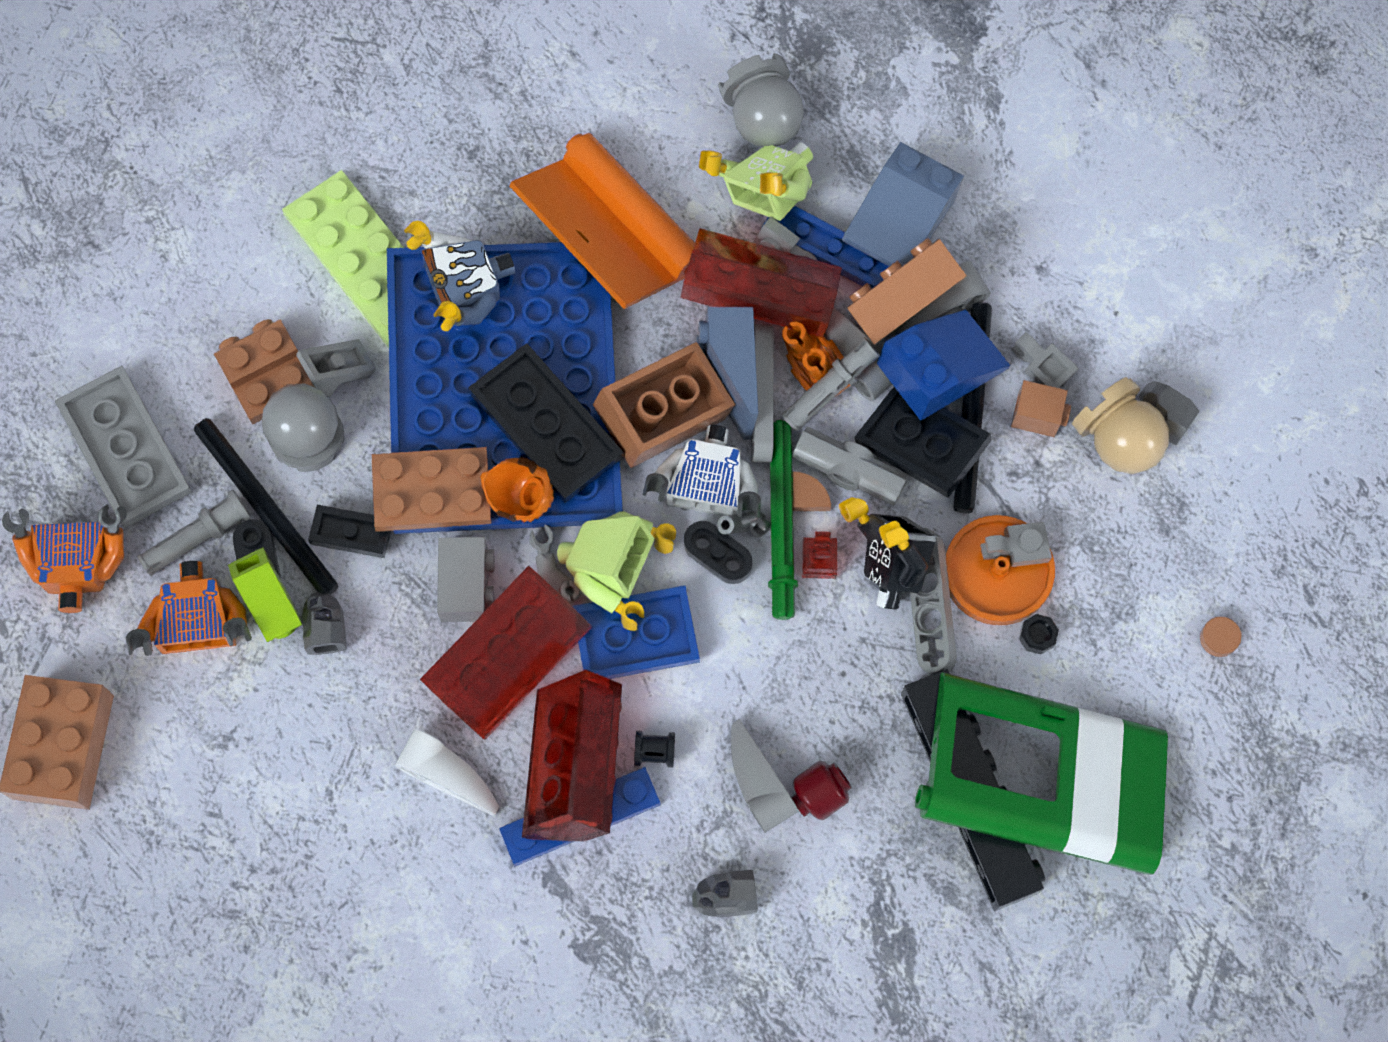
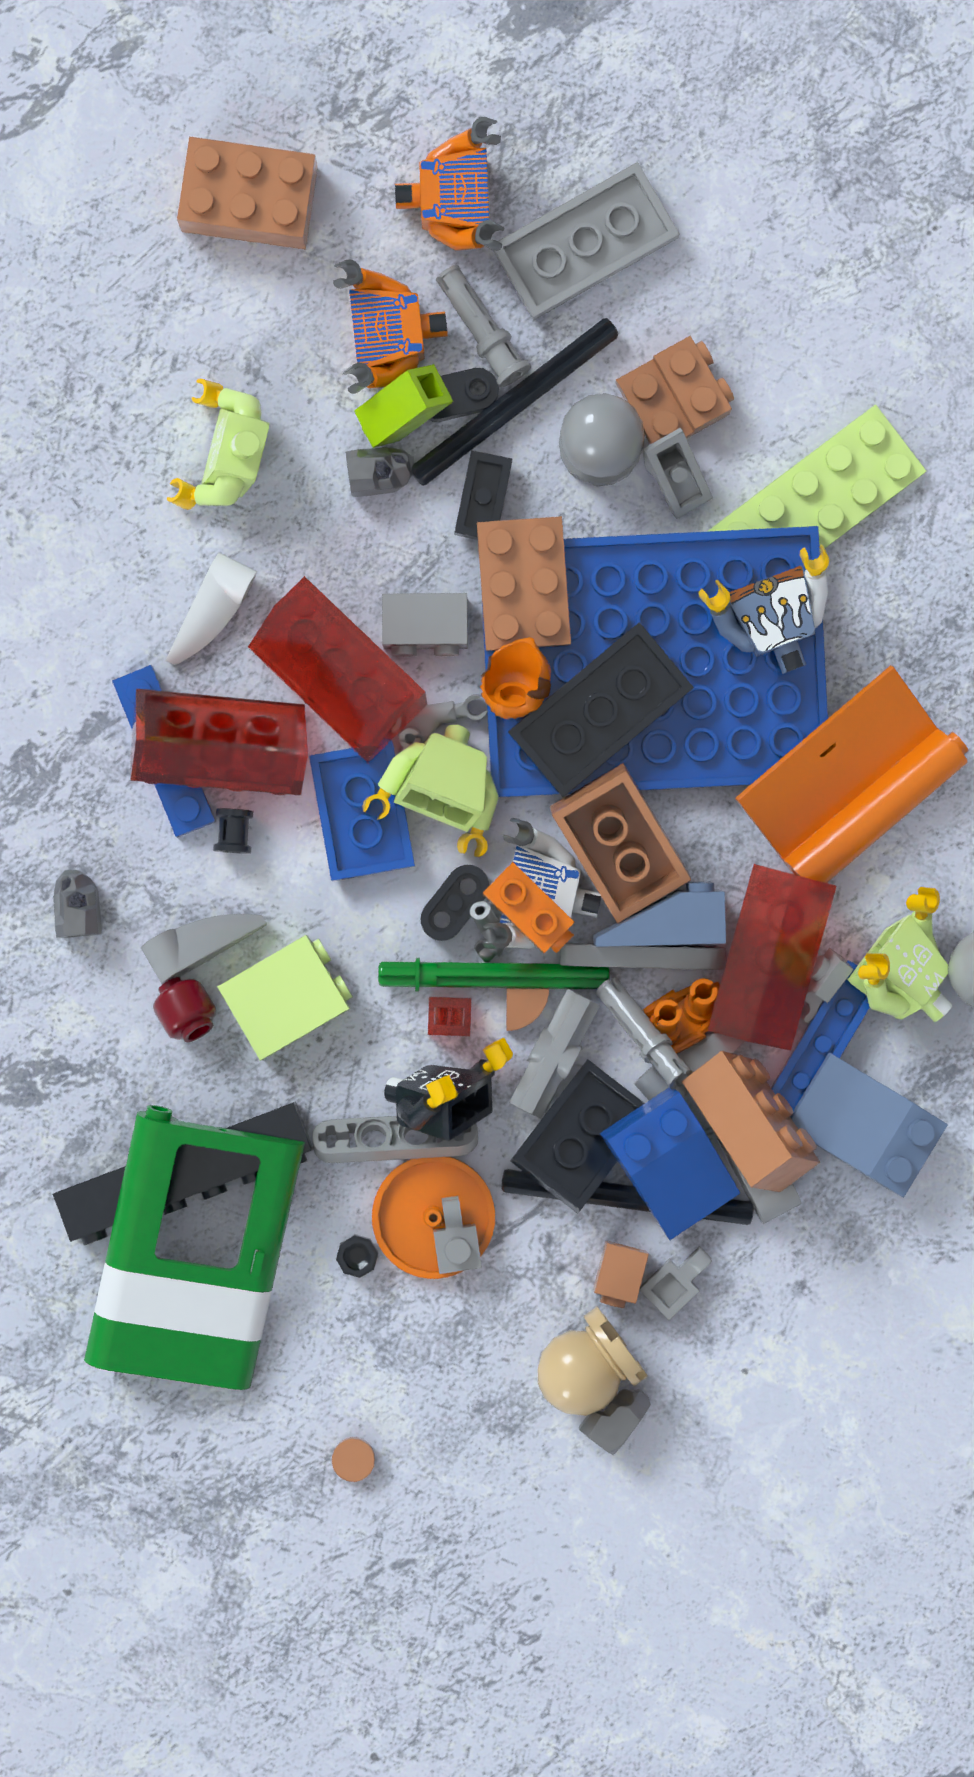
camera: 90 degrees right, 15 degrees up
none -> yellowish green torso [167,379,270,510]
none -> yellowish green brick [217,935,353,1061]
none -> orange brick [483,862,575,954]

